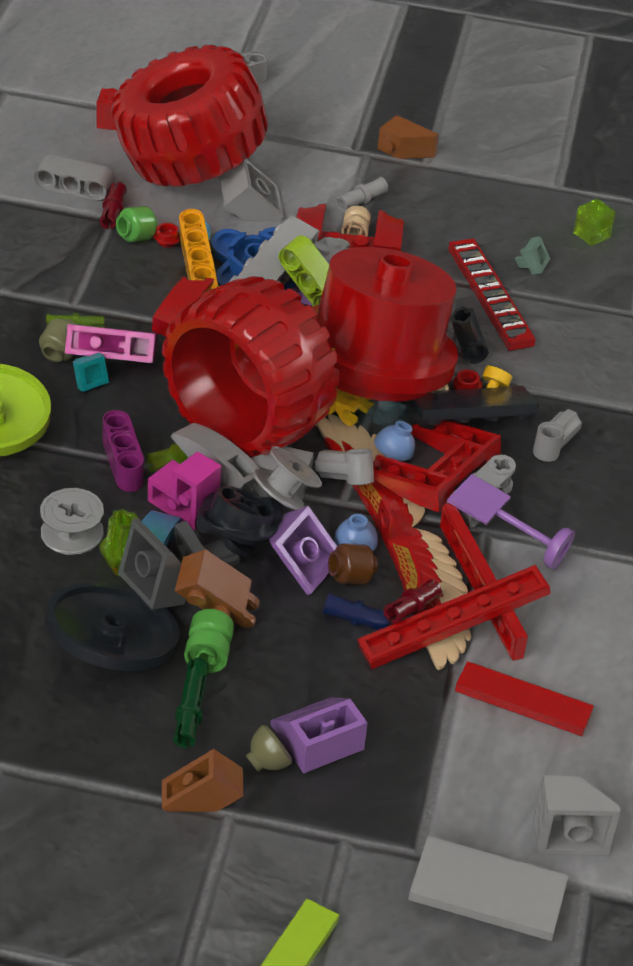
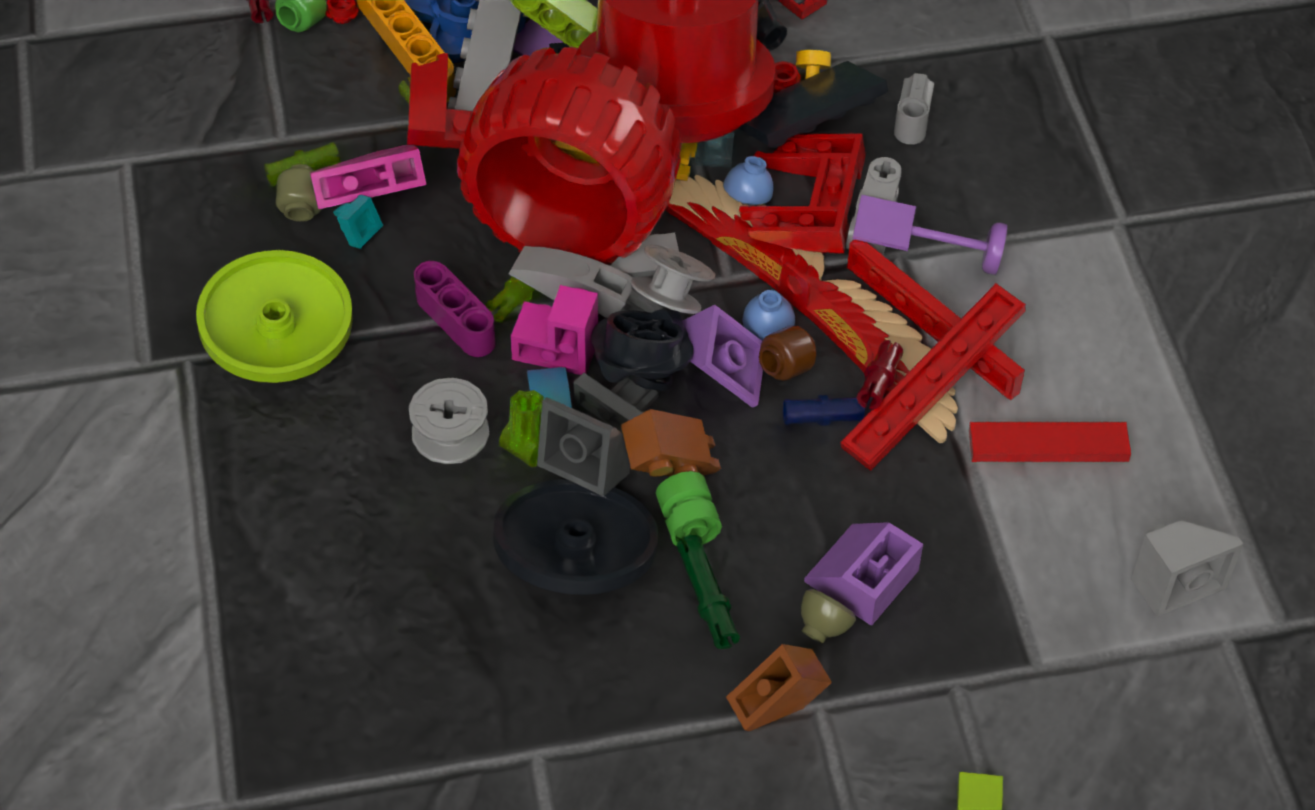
camera: 20 degrees left, 10 degrees up
light grey piece [315,449,374,485] -> none
light grey tile [408,836,569,941] -> none

